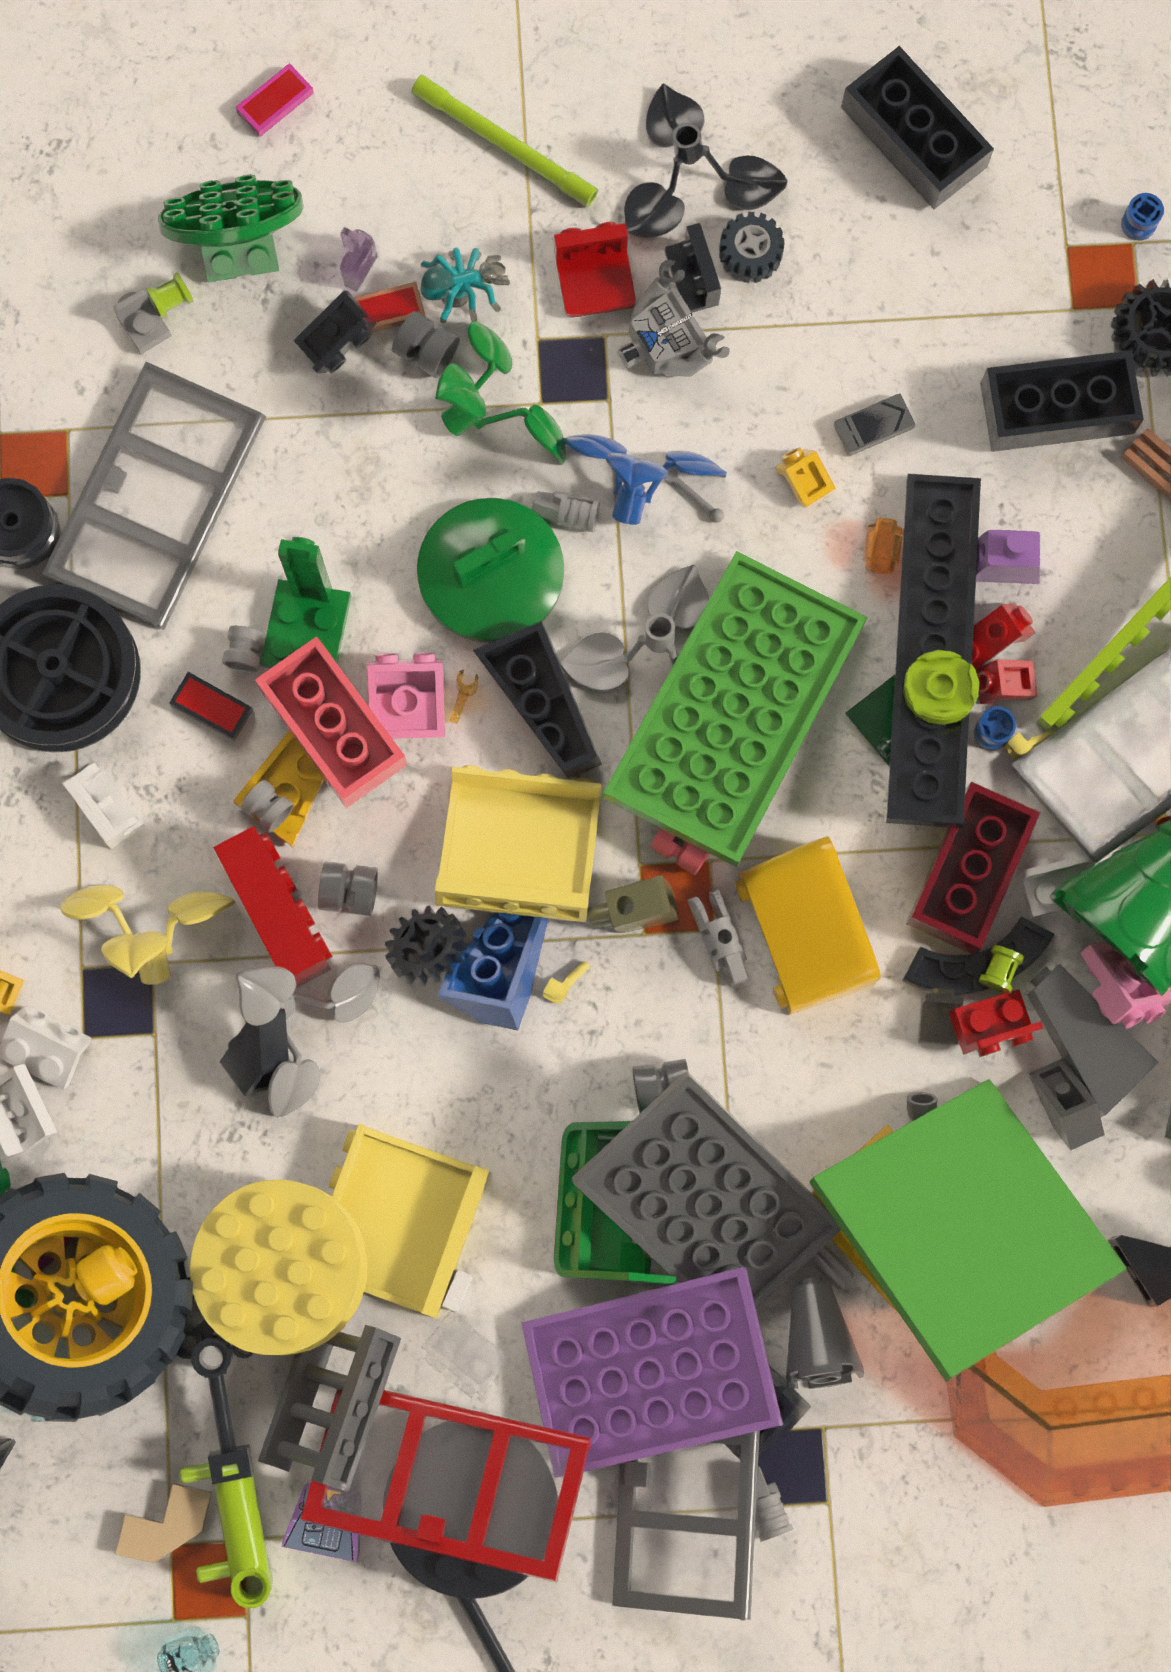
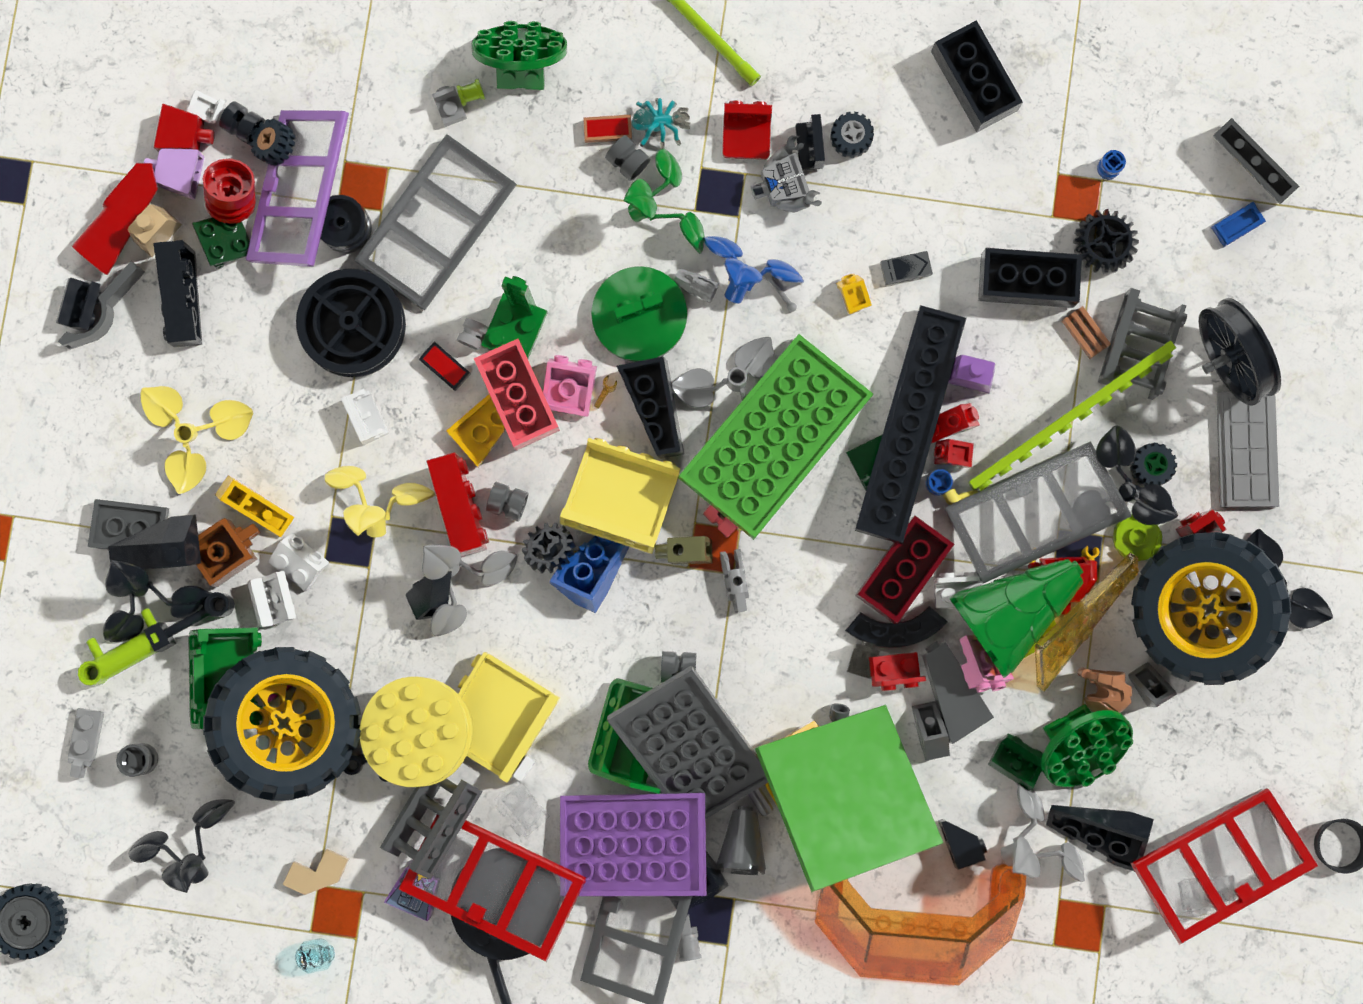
camera: 15 degrees right, 5 degrees up
yellow head [74,1245,137,1305] -> none
lime piece [179,1335,273,1608] -> none
light grey wheel [241,780,294,833] -> none
black bracket [293,290,377,374] -> none
clear purple bracket [340,227,378,292] -> none
light yellow hand [542,961,590,1004] -> none
black plant [624,83,788,238] -> none
yellow windscreen [734,836,881,1015] -> none
clear orange brick [862,518,904,574] -> none
lime tile [903,650,980,725] -> none
lime bush [979,945,1024,994] -> none

